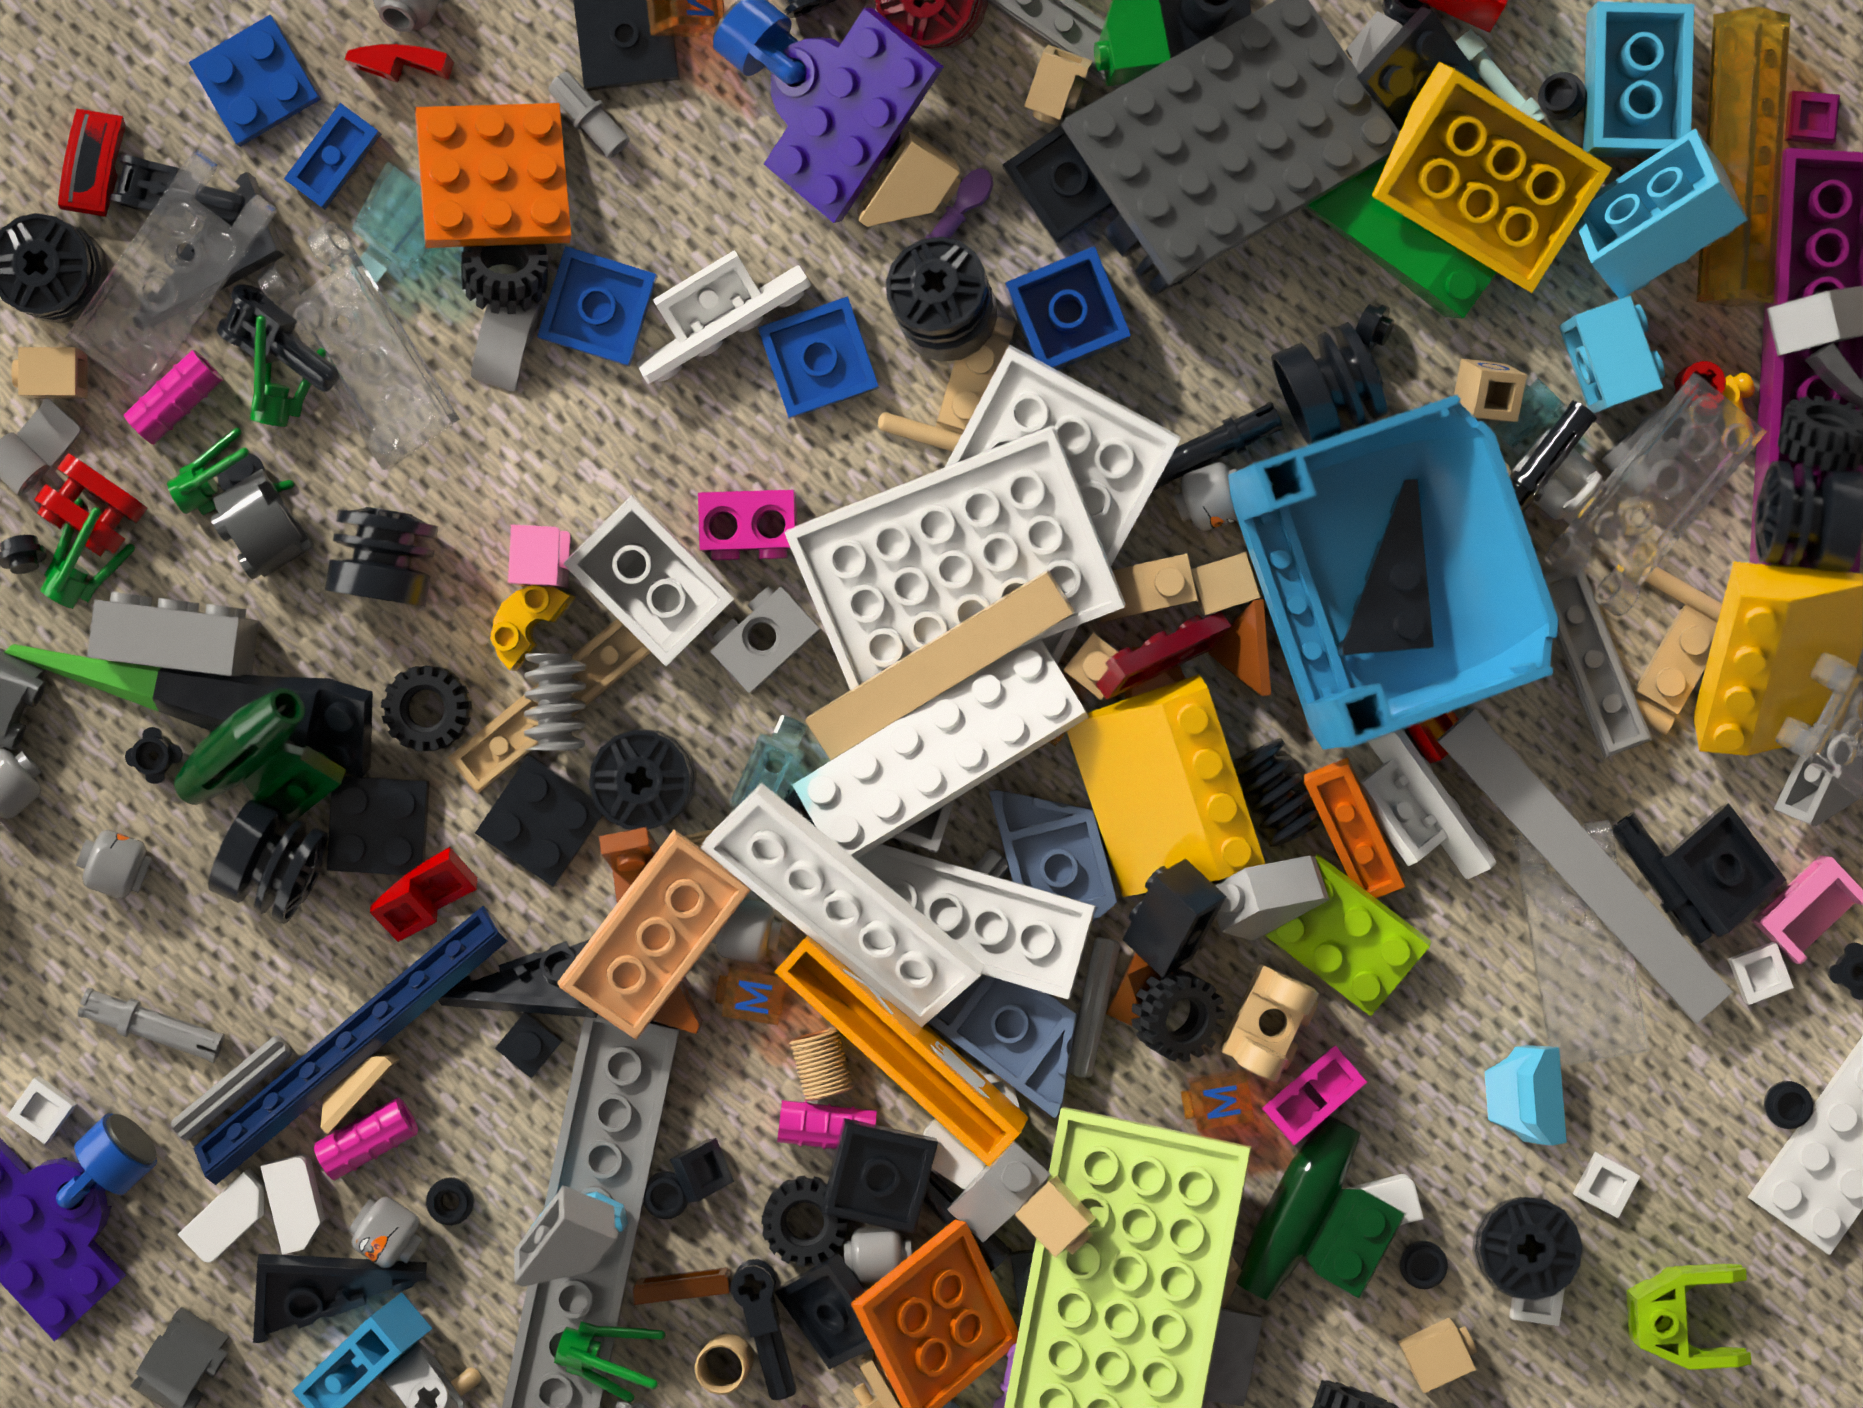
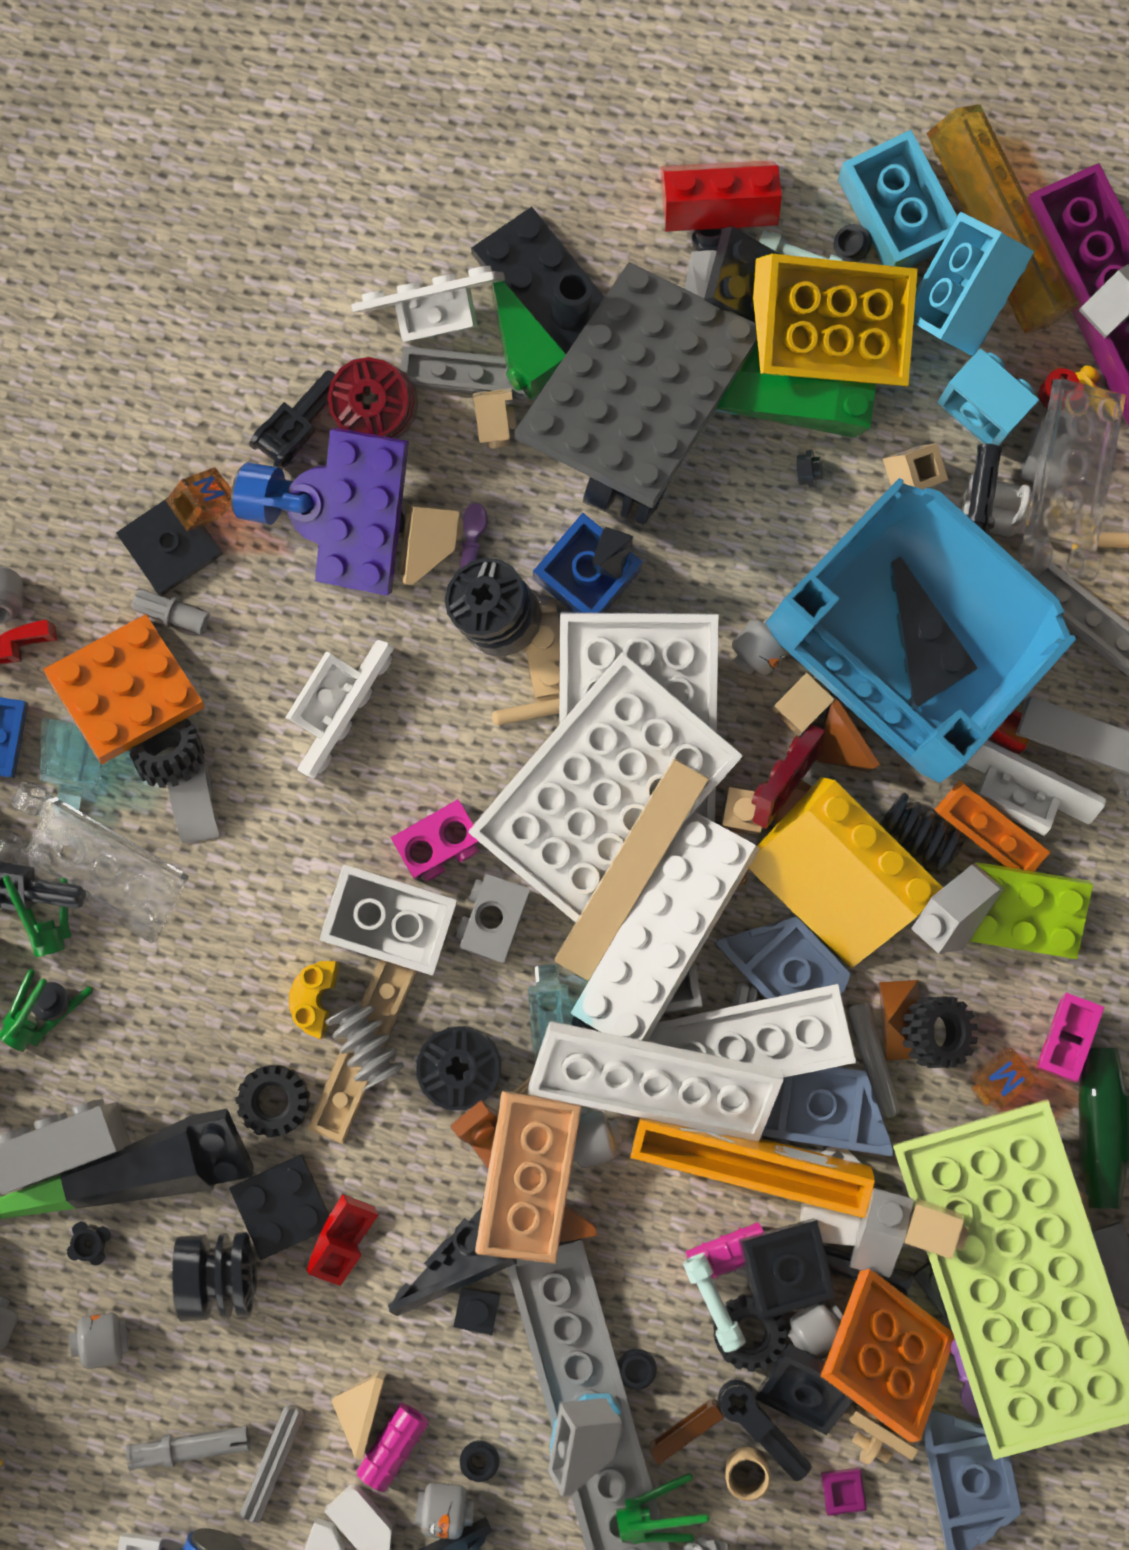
camera: 25 degrees left, 5 degrees down
dark green plate [174,688,346,824] -> none
dark blue tile [193,906,508,1185] -> none
dark grey cylinder [210,469,314,580] -> none
black wheel [325,507,439,607] -> none
black plate [475,754,603,887] -> none
bright pink panel [508,524,571,589] -> none
blue plate [537,246,658,367] -> none
black plate [670,1138,734,1203] -> none
clear orange brick [715,965,787,1025] -> none
blue plate [758,296,879,419] -> none
tan piece [789,1028,854,1101] -> none
black plate [1002,123,1114,245] -> none
tan slope [1100,554,1198,622] -> none
black brick [1122,858,1227,978] -> none
black pin [1153,402,1284,491] -> none
tan brick [1220,962,1319,1082] -> none
black wheel [1271,322,1388,445] -> none
clear light blue cone [1493,378,1565,449] -> none
magenta tile [1785,90,1840,145] -> none
none -> black slope [592,527,633,579]
none -> light aqua bar [683,1253,746,1352]

